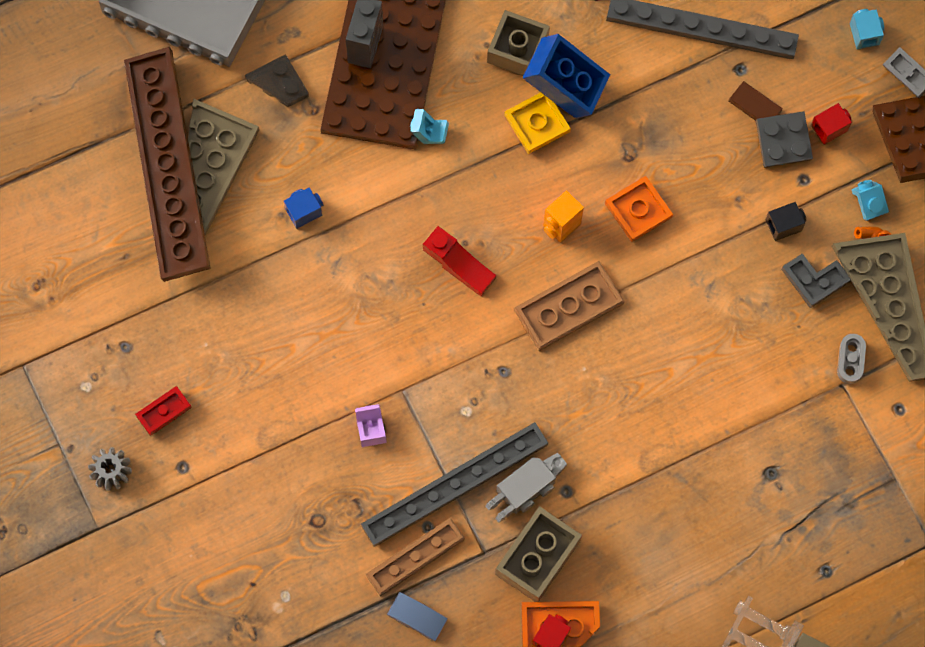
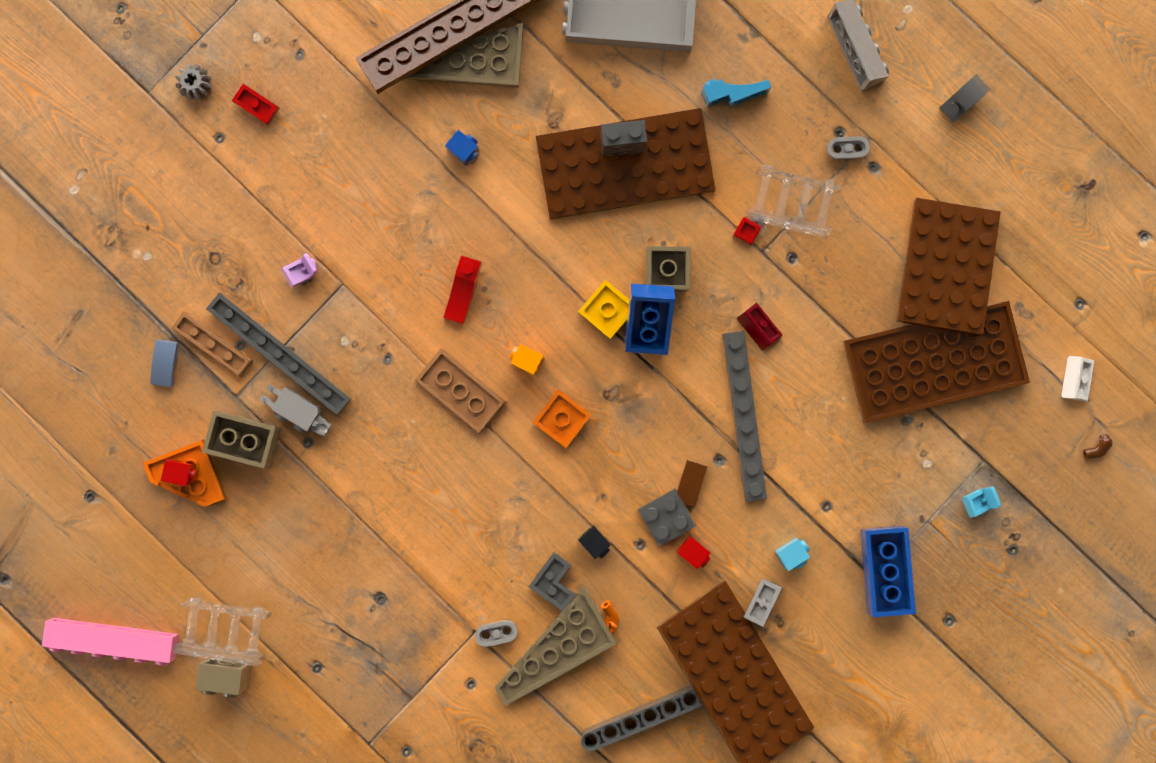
camera: 75 degrees right, 15 degrees up
clear smoke wing [245,54,309,107] -> none
medium azure bracket [410,109,449,144] -> none
medium azure bracket [851,180,889,220] -> none

